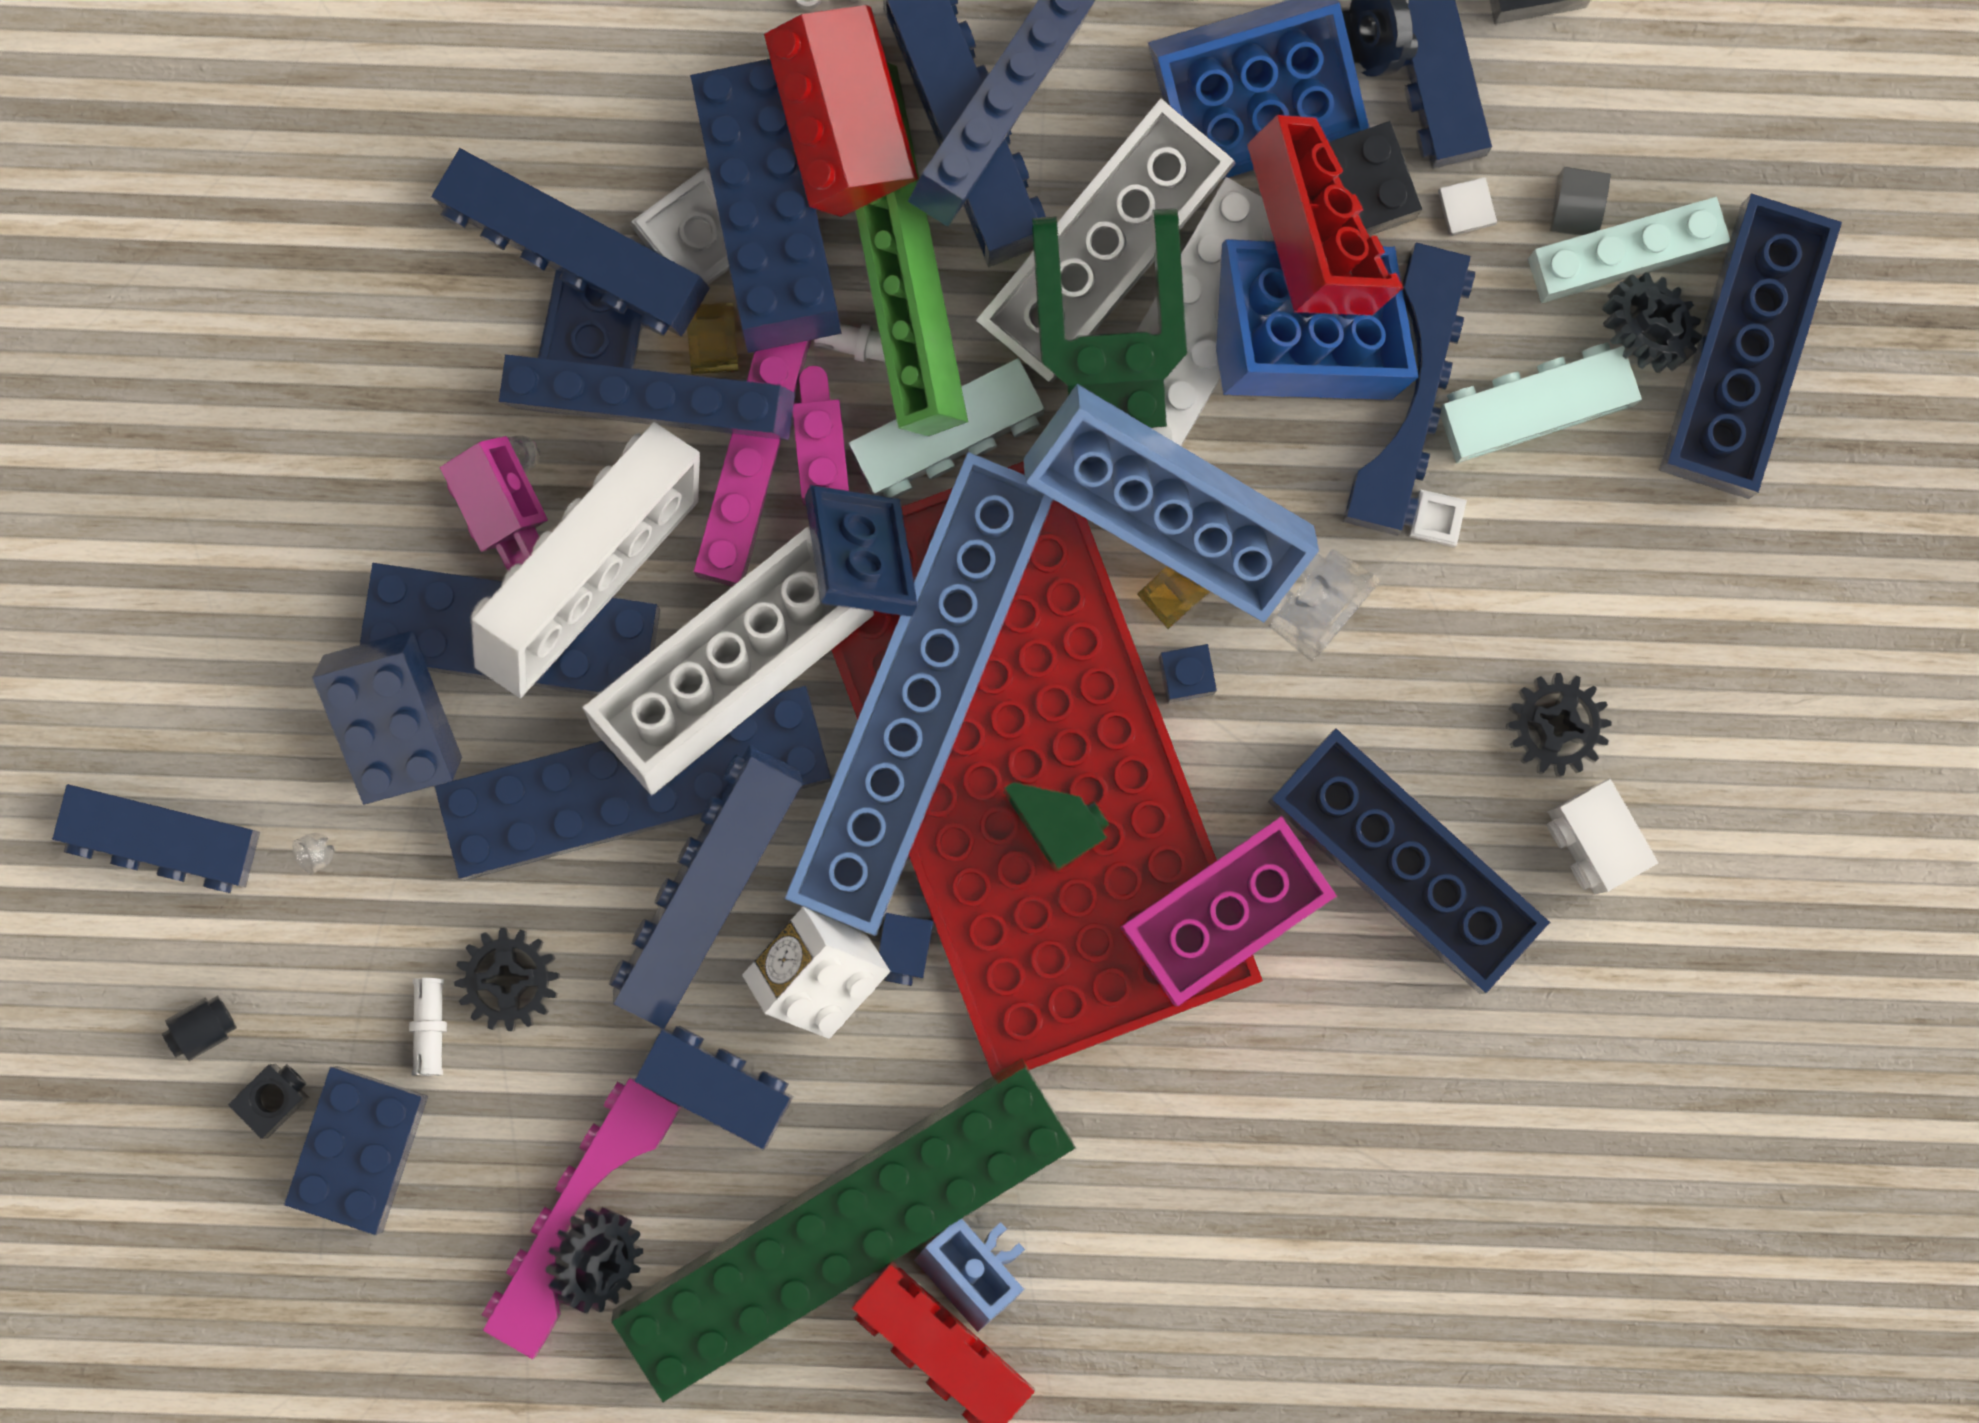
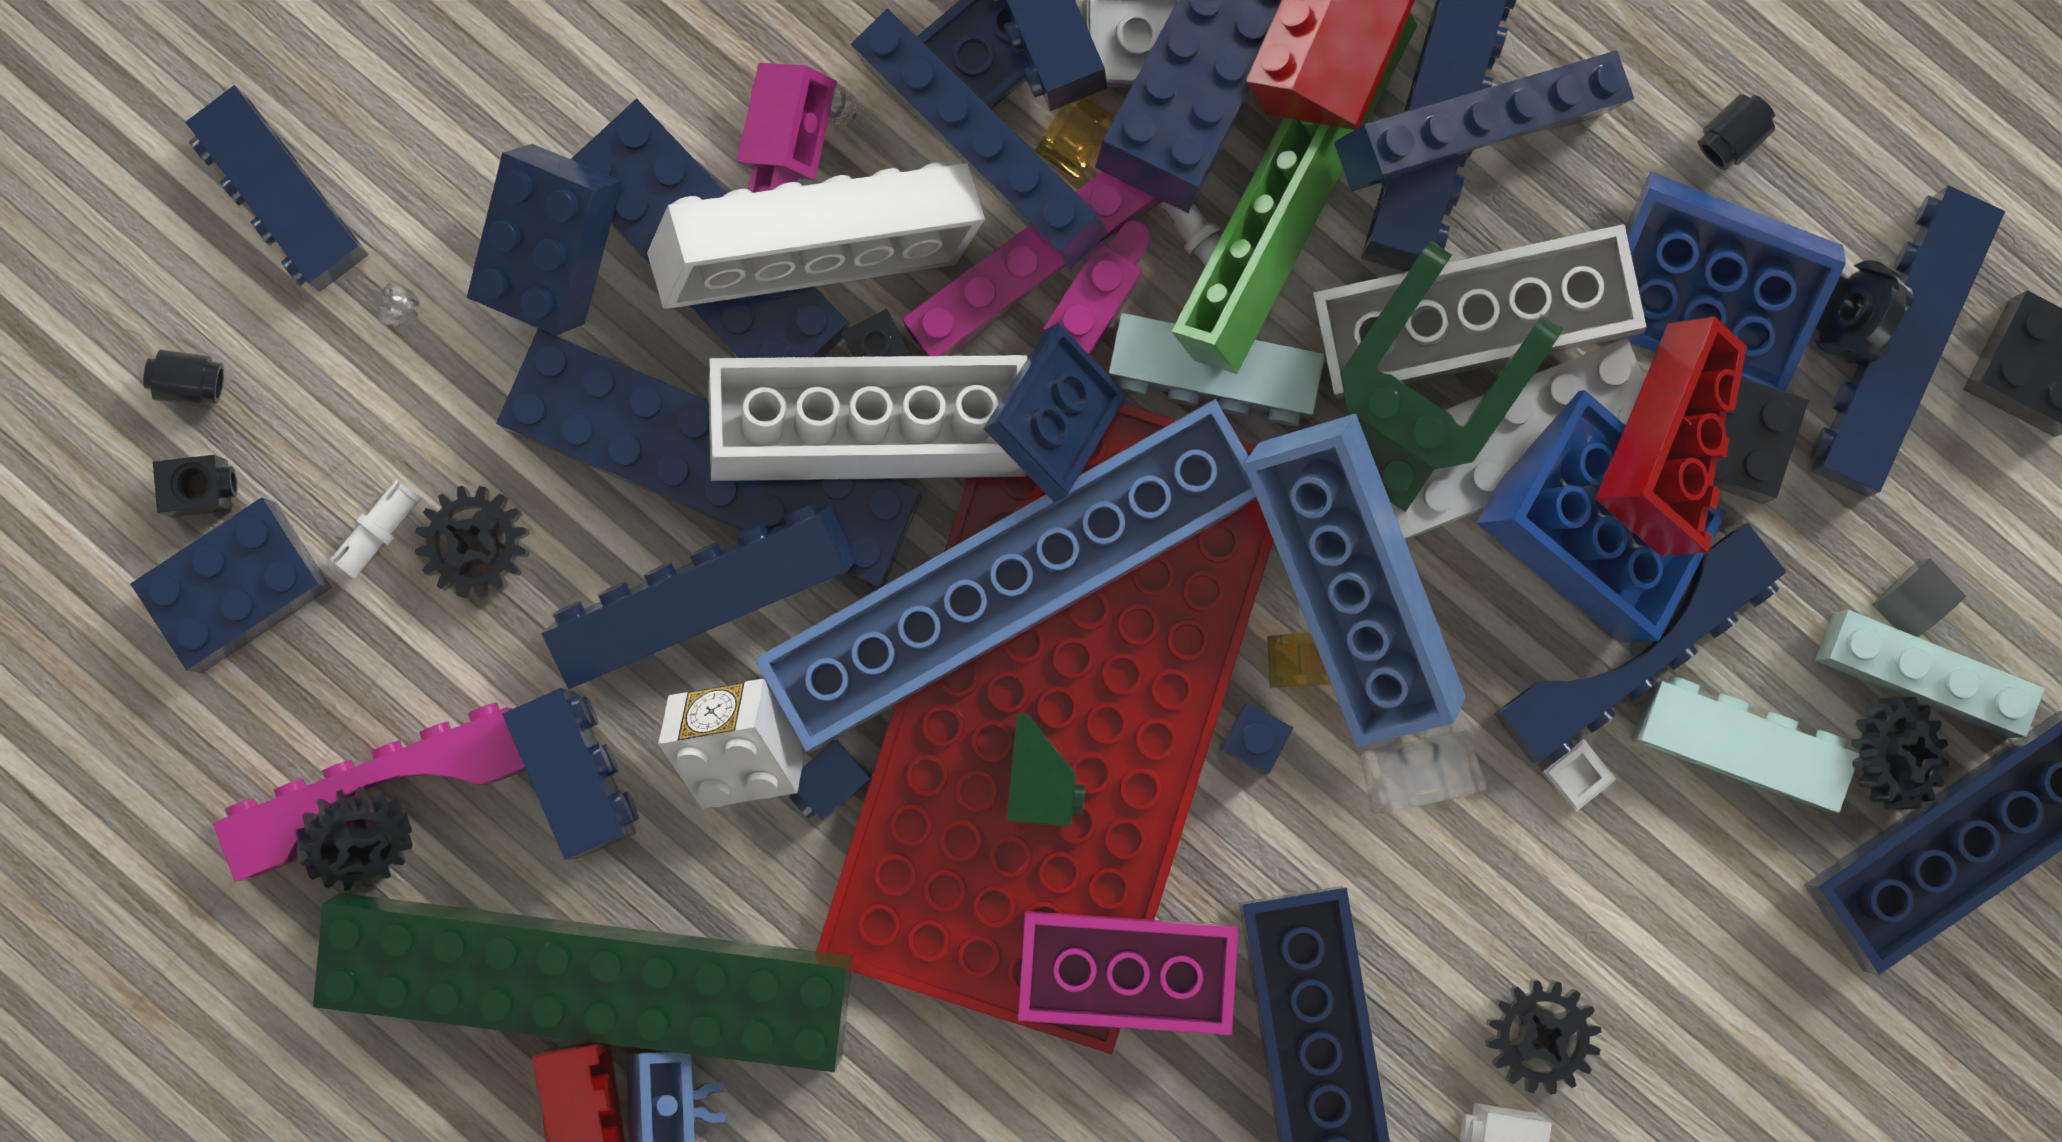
camera: 50 degrees right, 0 degrees up
white tile [1438,177,1497,236] -> none
none -> black brick [841,309,911,357]

